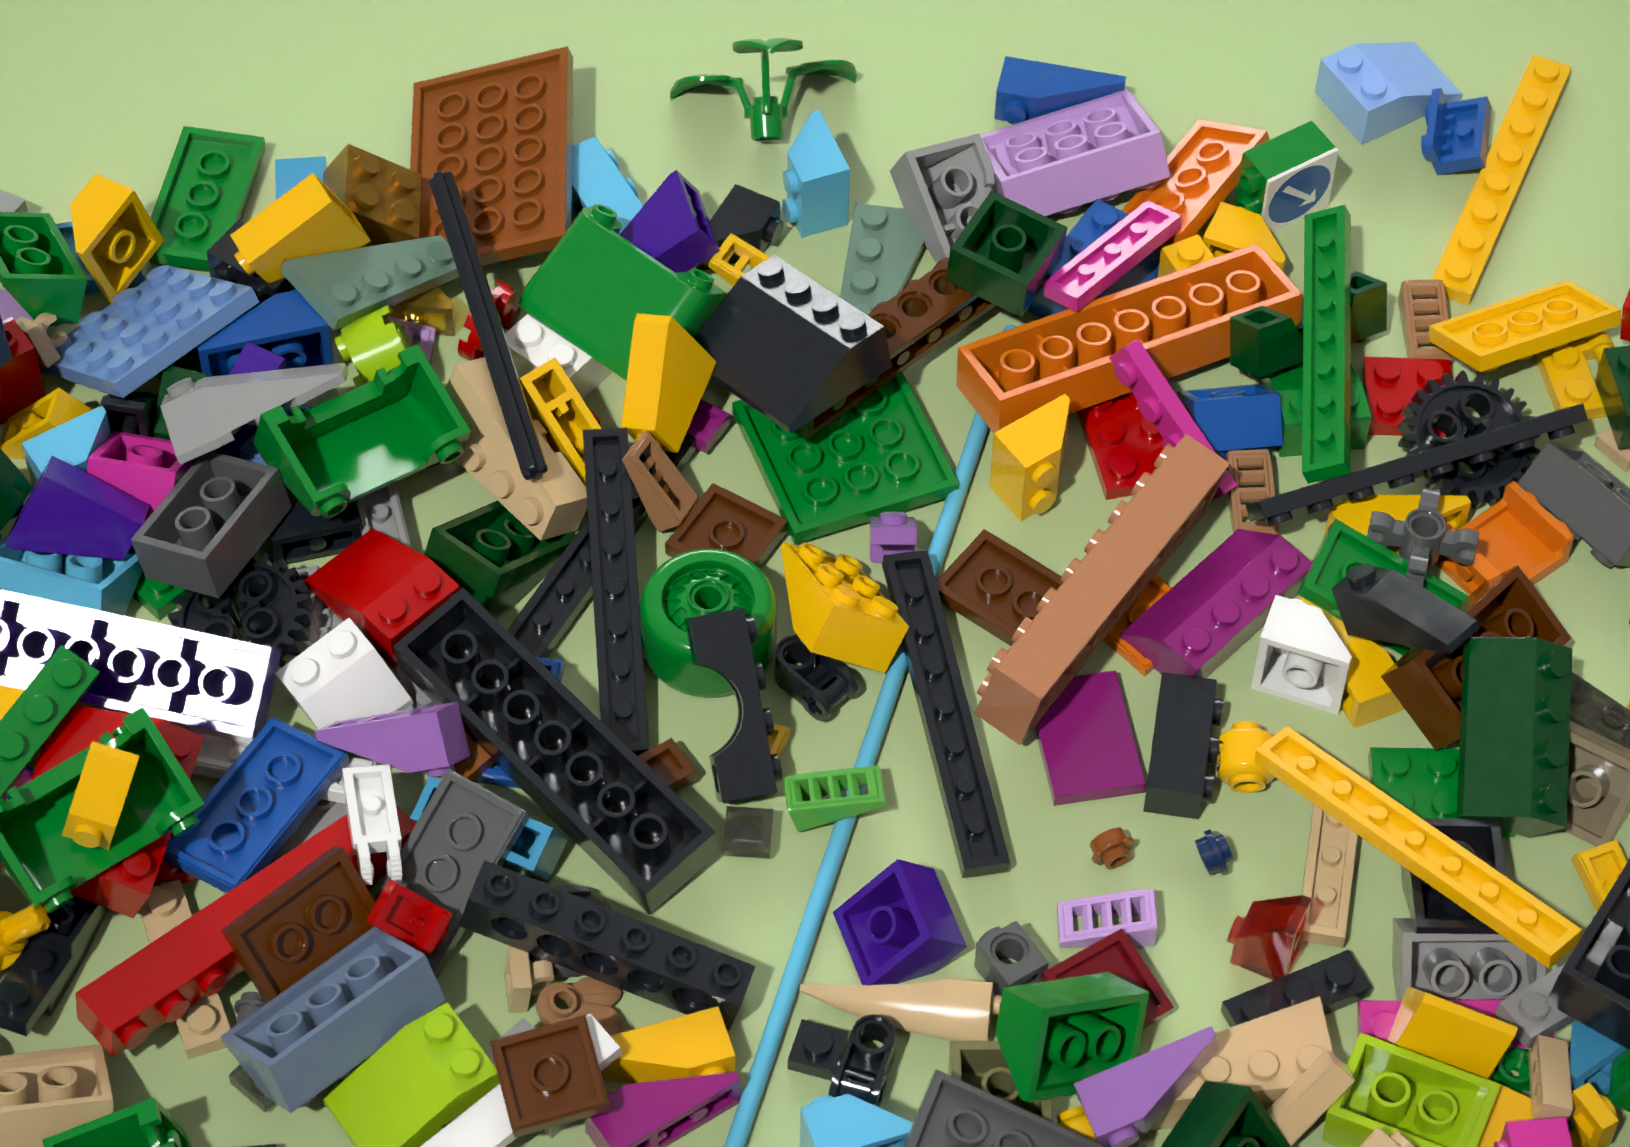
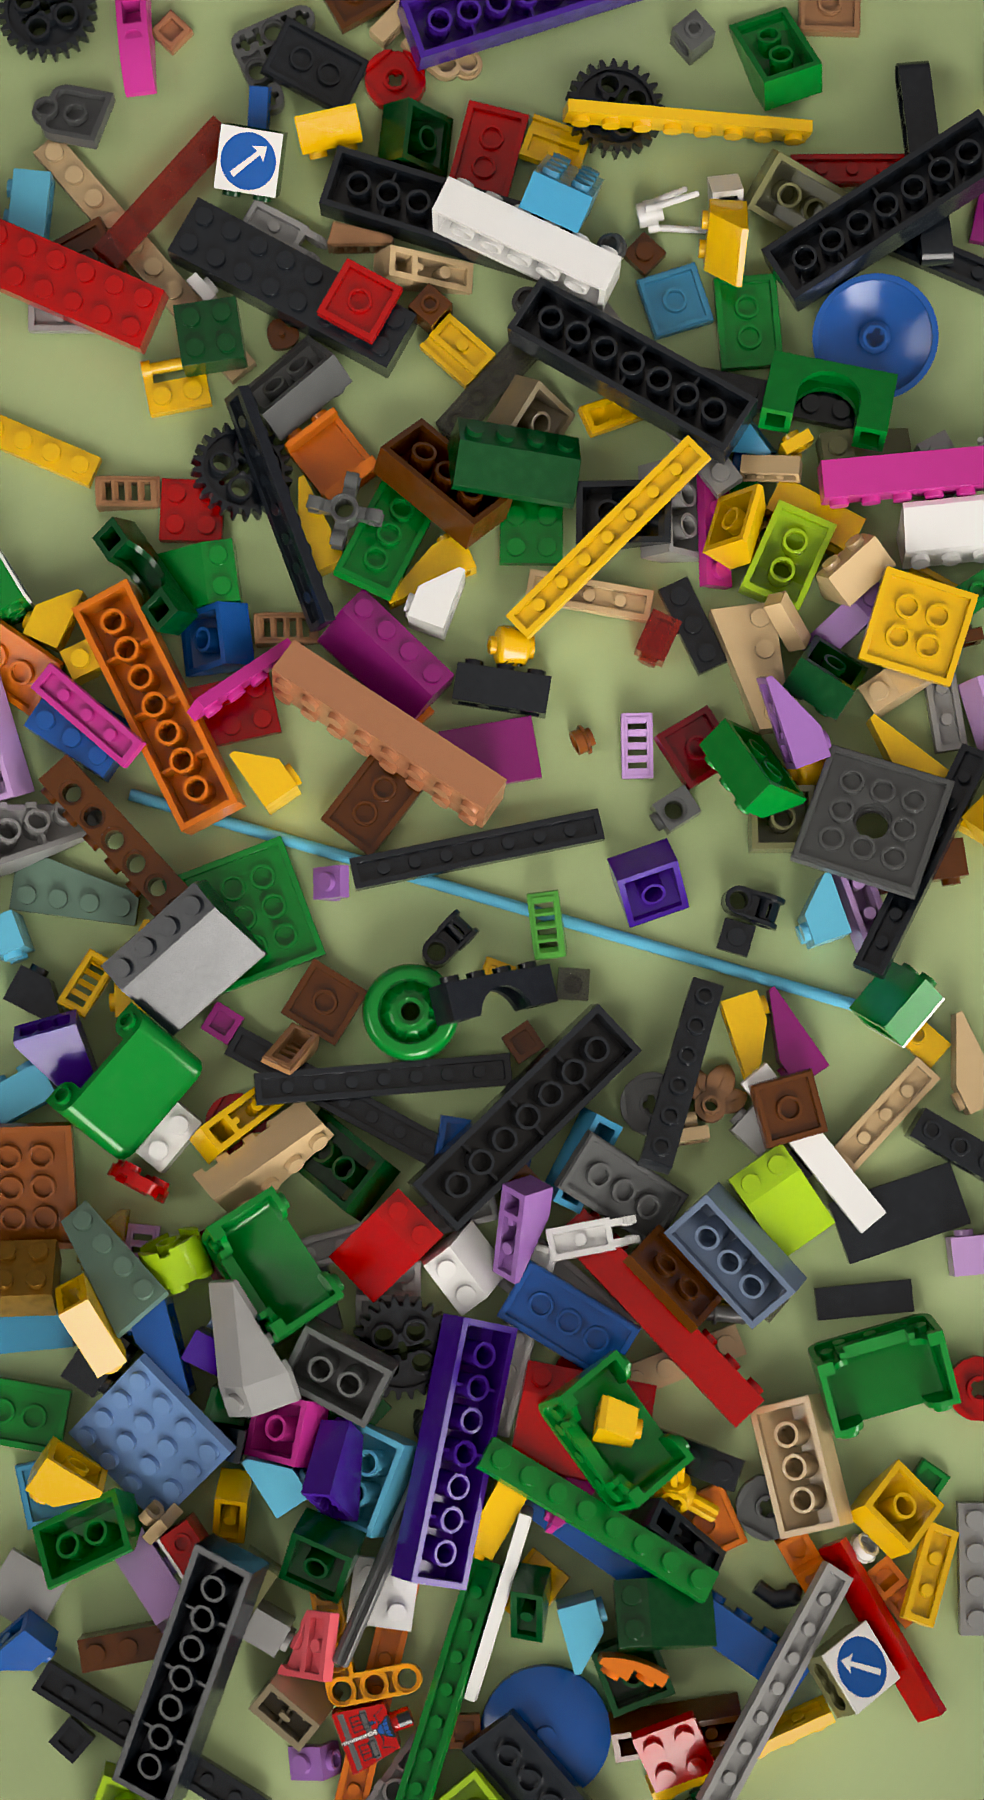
camera: 90 degrees left, 30 degrees up
red bracket [366,879,452,956] -> none
black axle [429,171,548,481] -> none
yellow slope [621,313,717,453] -> none
yellow slope [781,541,909,673] -> none
tan piece [800,978,1002,1041] -> none
dark green brick [946,191,1068,317] -> none
dark blue plate [1194,829,1234,875] -> none
green plate [1302,204,1351,484] -> none
black slope [1332,564,1480,653] -> none
yellow plate [1429,280,1621,372] -> none

